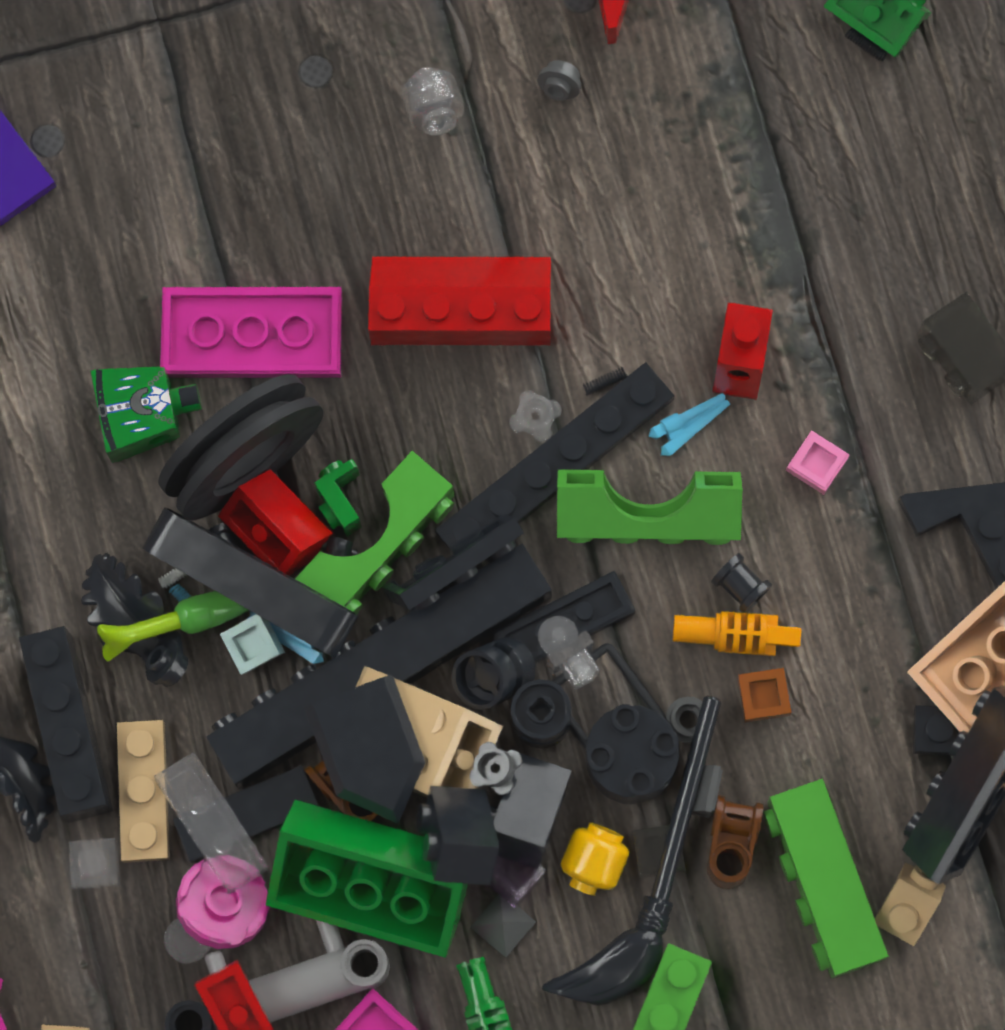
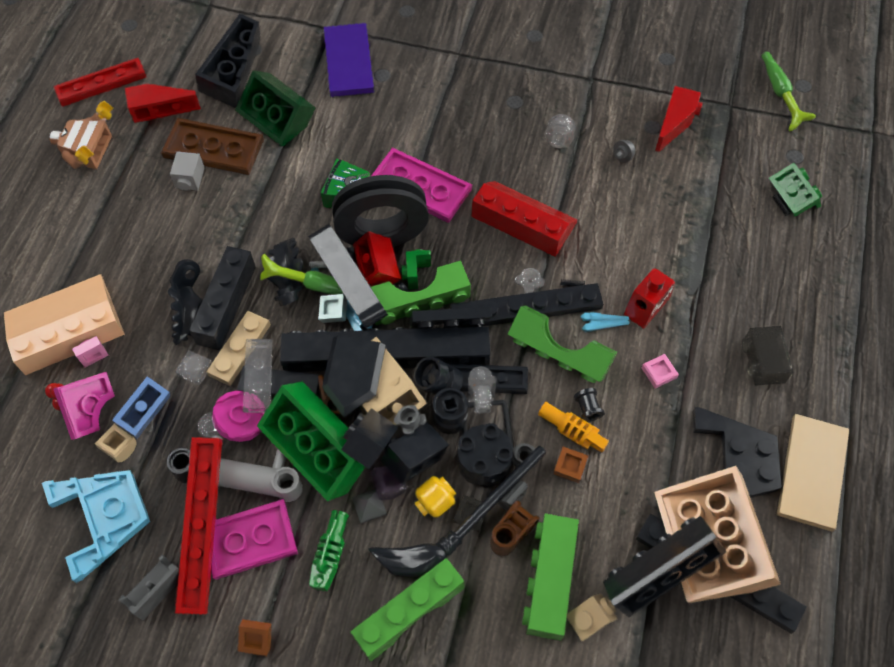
camera: 25 degrees right, 15 degrees down
none -> medium blue brick [112,377,170,439]

